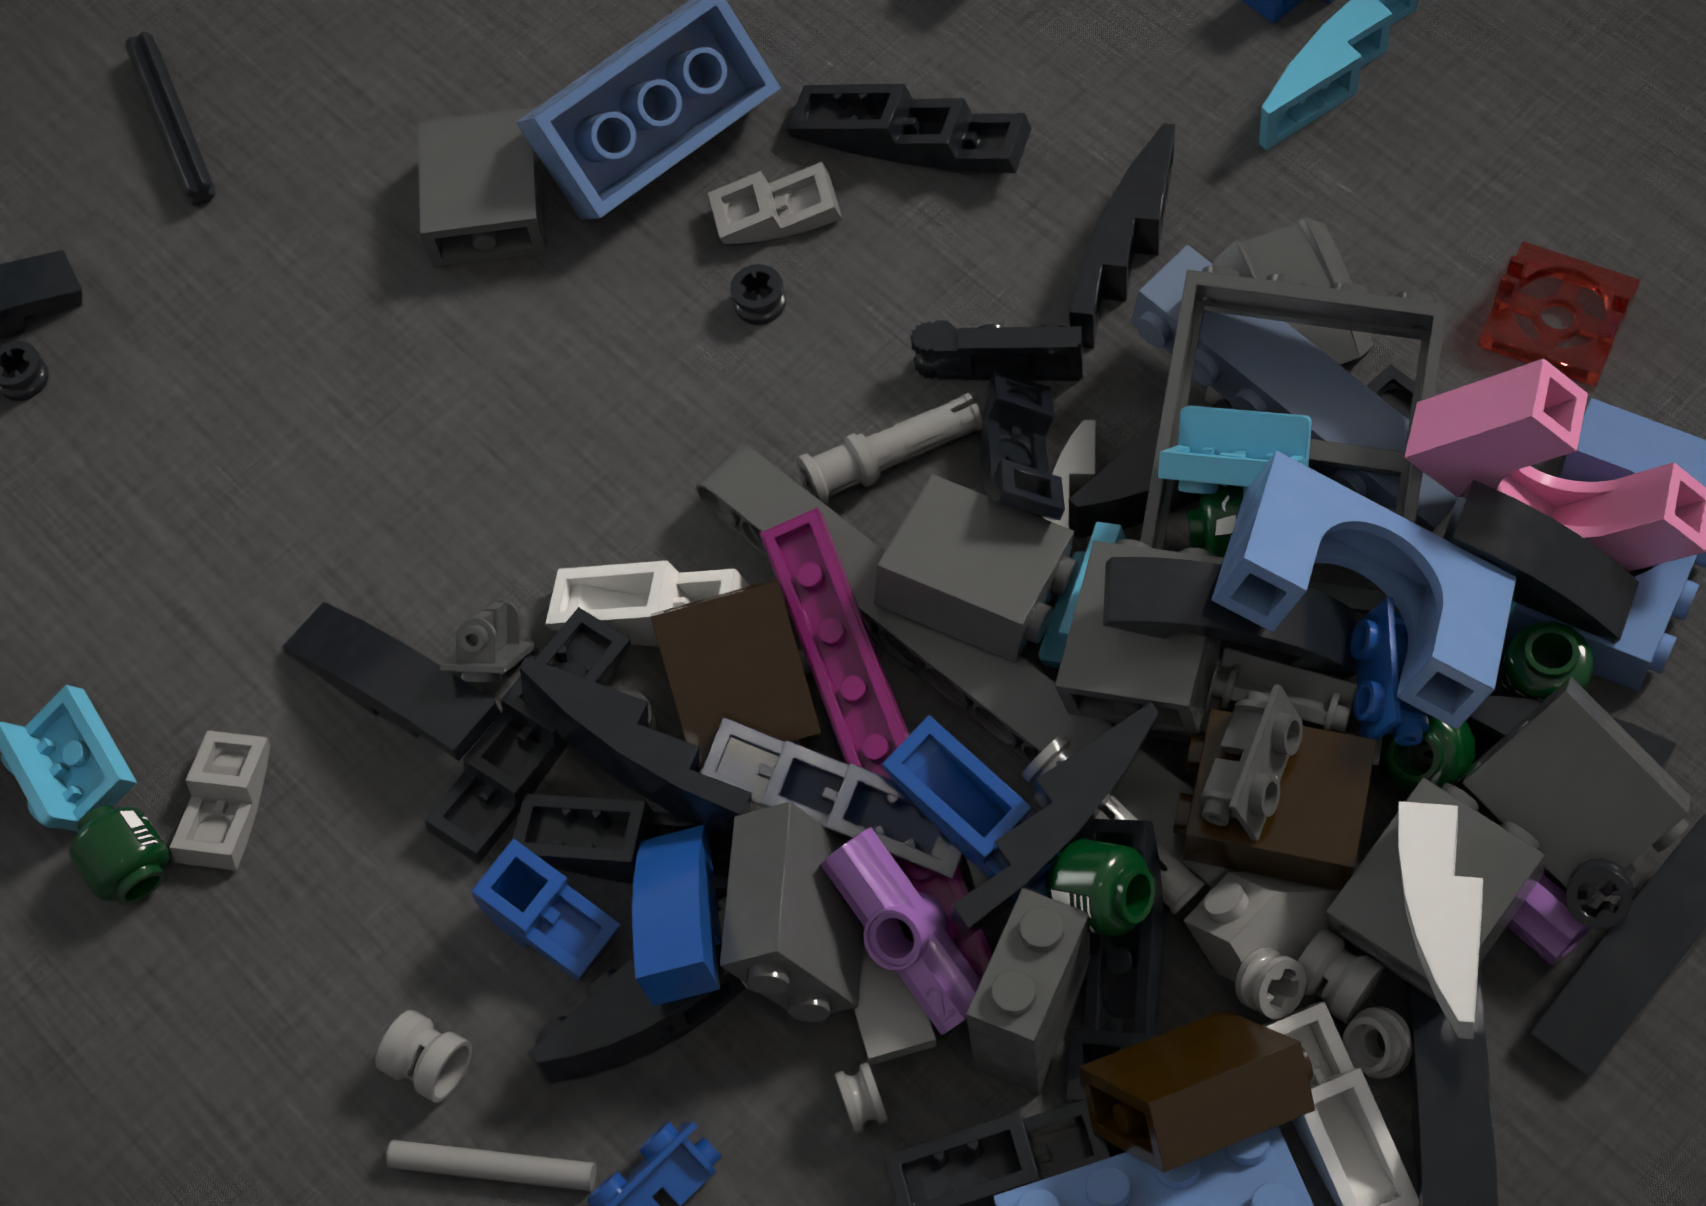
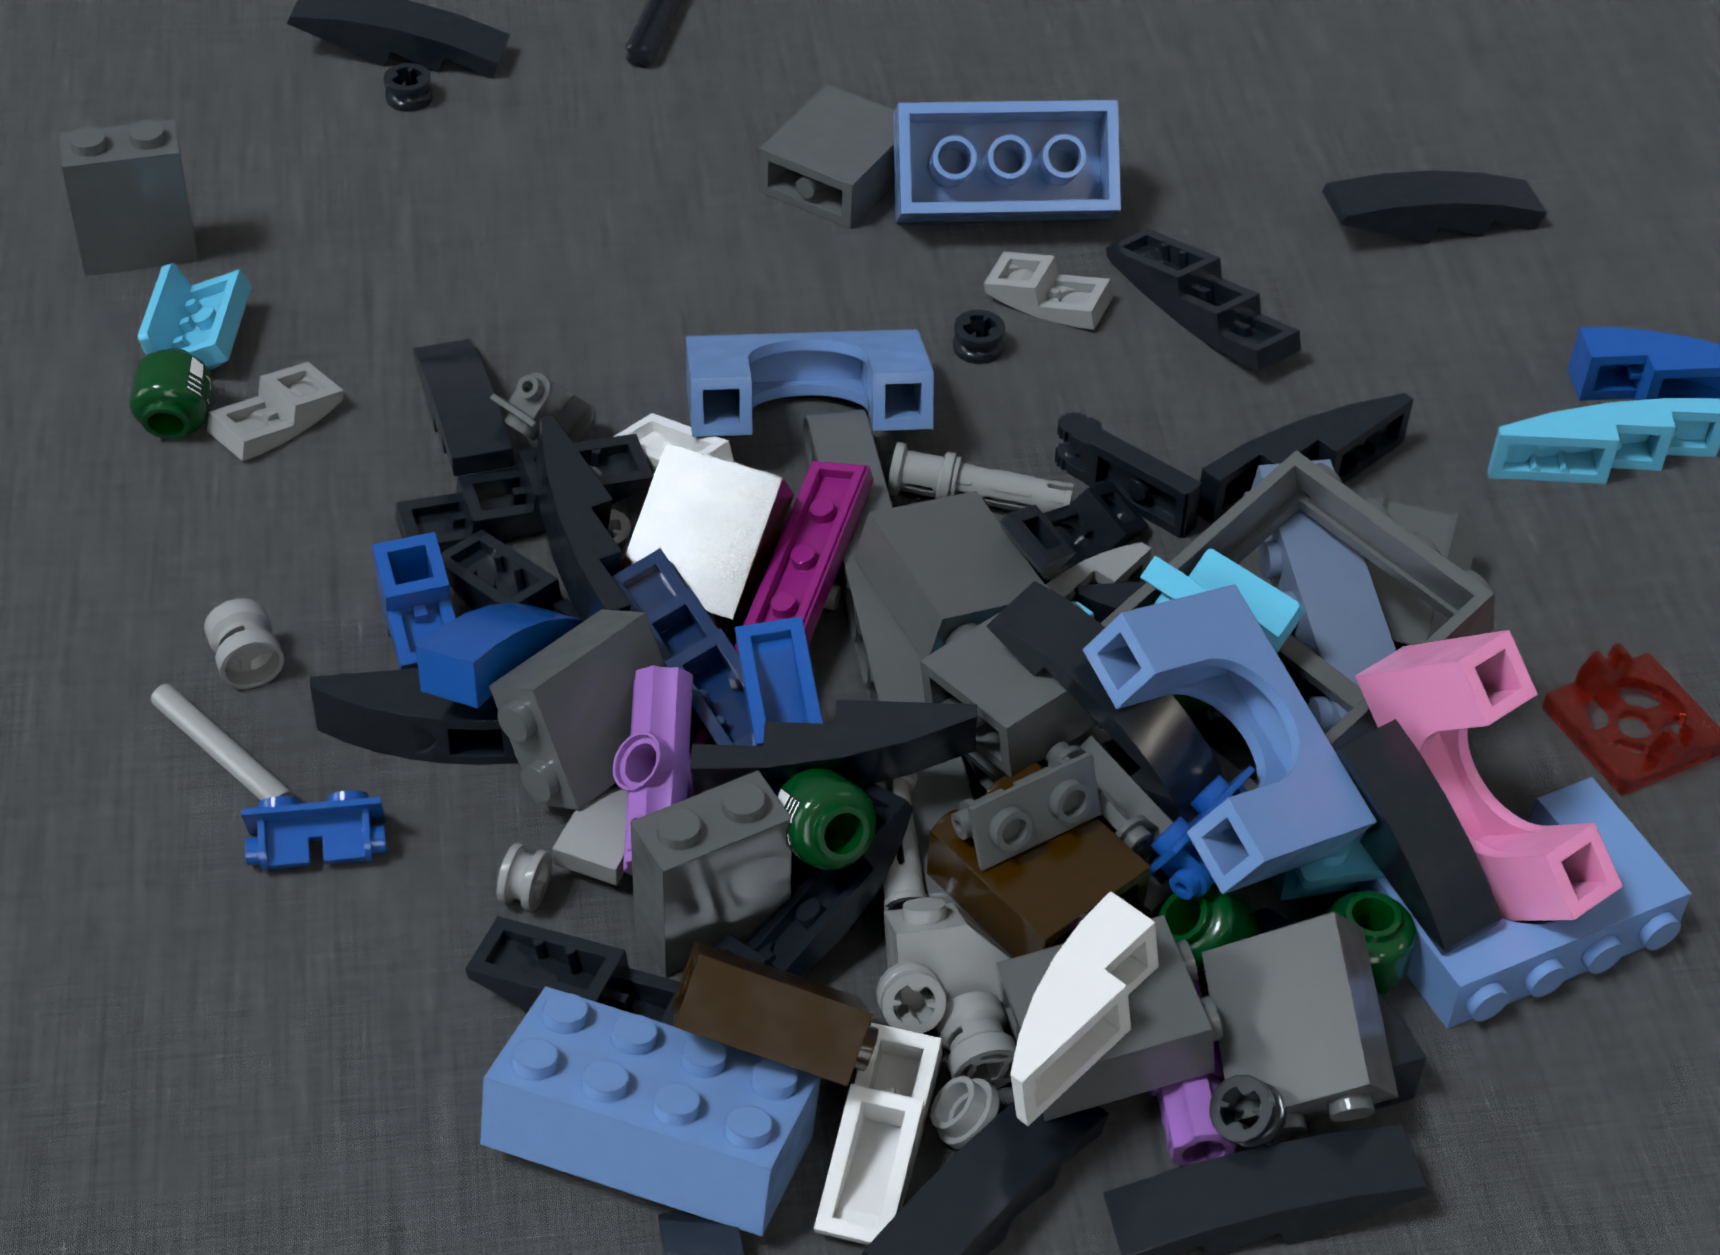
camera: 25 degrees right, 15 degrees down
none -> medium blue arch [686,329,934,437]

